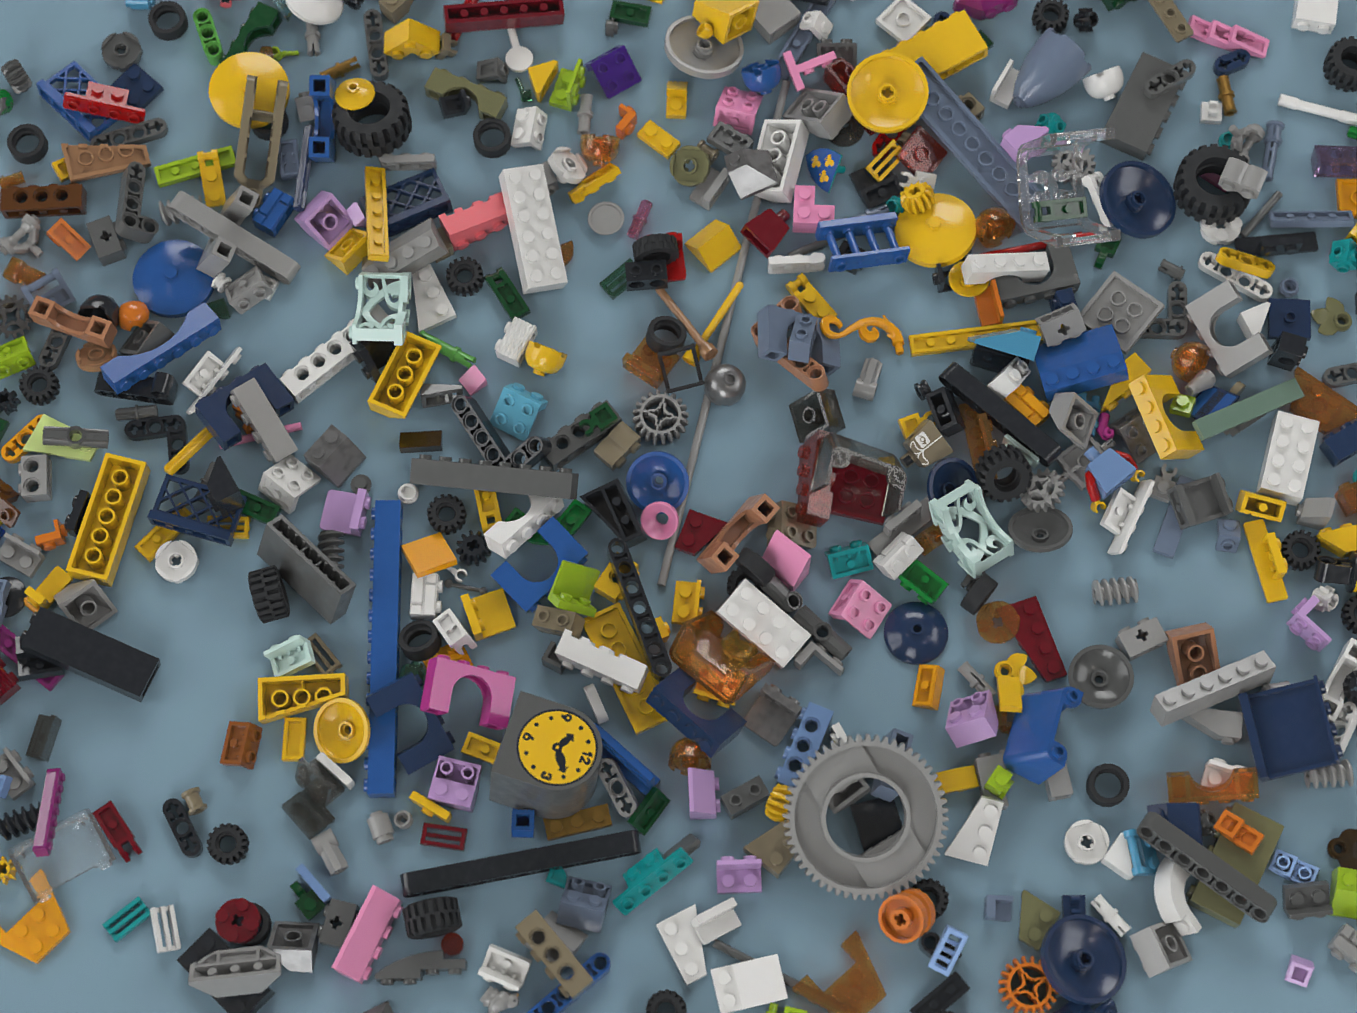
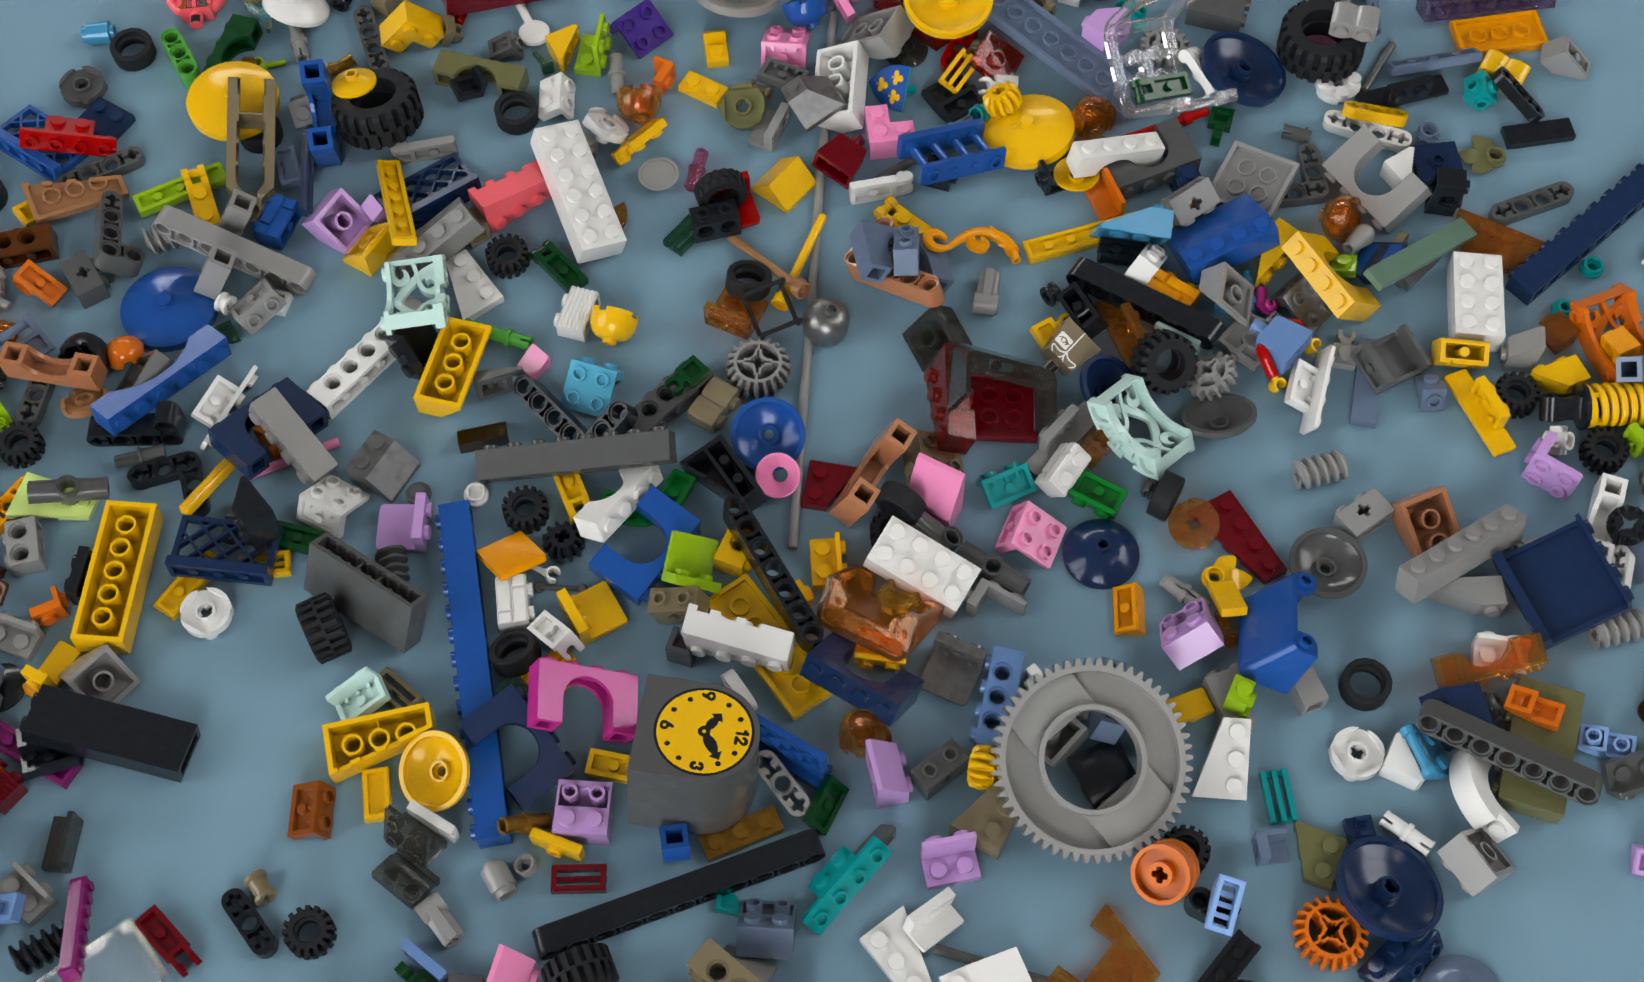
camera: 10 degrees left, 10 degrees down
none -> pearl gold pin [497,812,552,835]
none -> teal tile [1258,768,1298,825]

